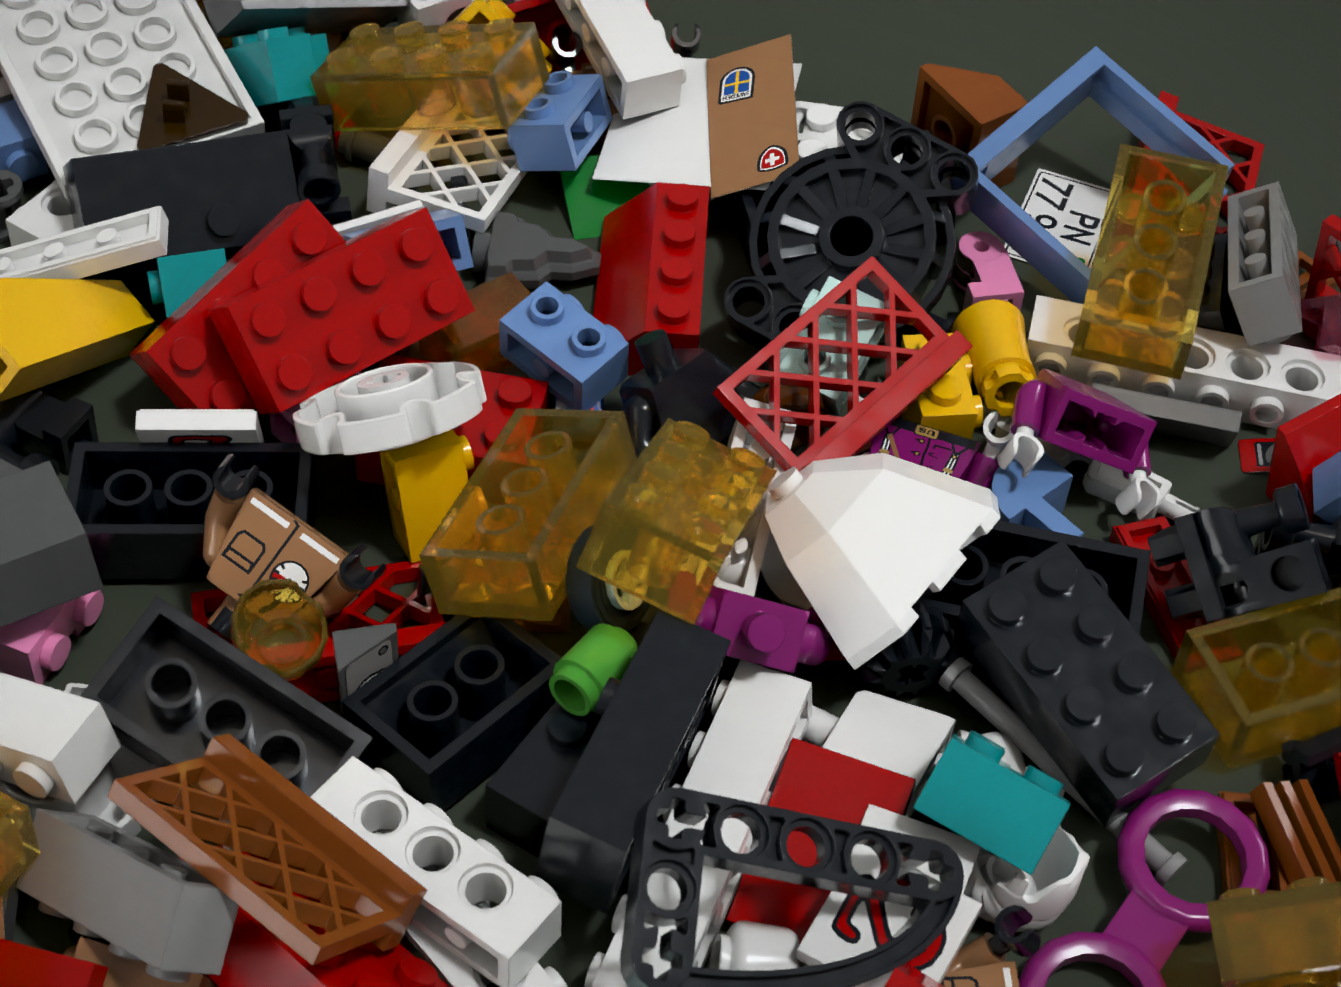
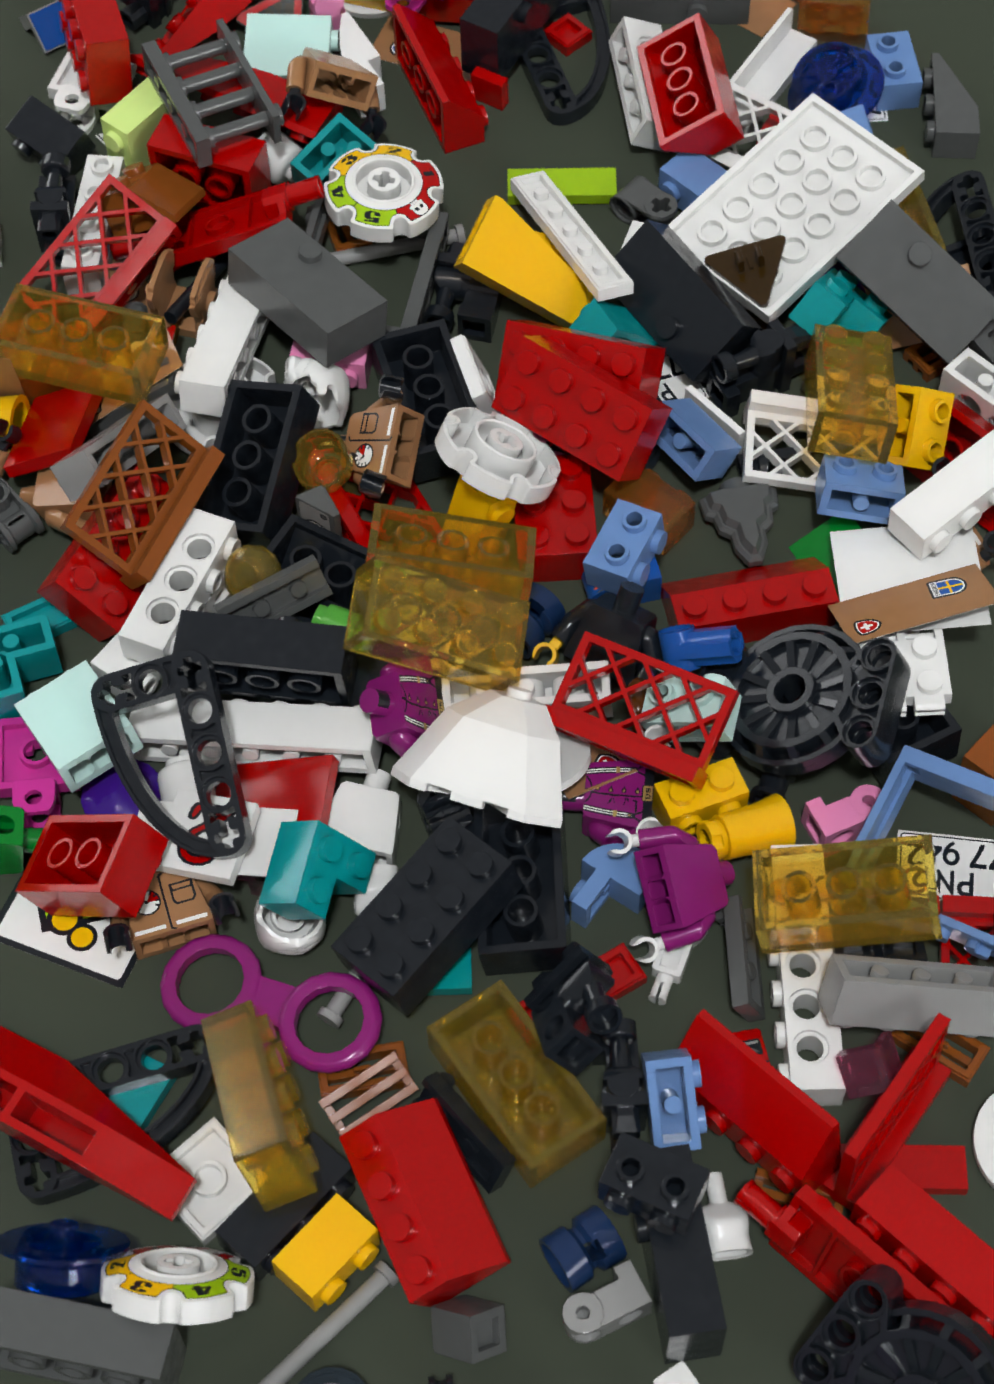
camera: 80 degrees right, 10 degrees up
none -> dark grey hinge [213,554,333,619]
none -> clear yellow hair [224,544,283,596]
none -> white hair [283,355,350,430]
none -> blue piece [657,624,744,672]

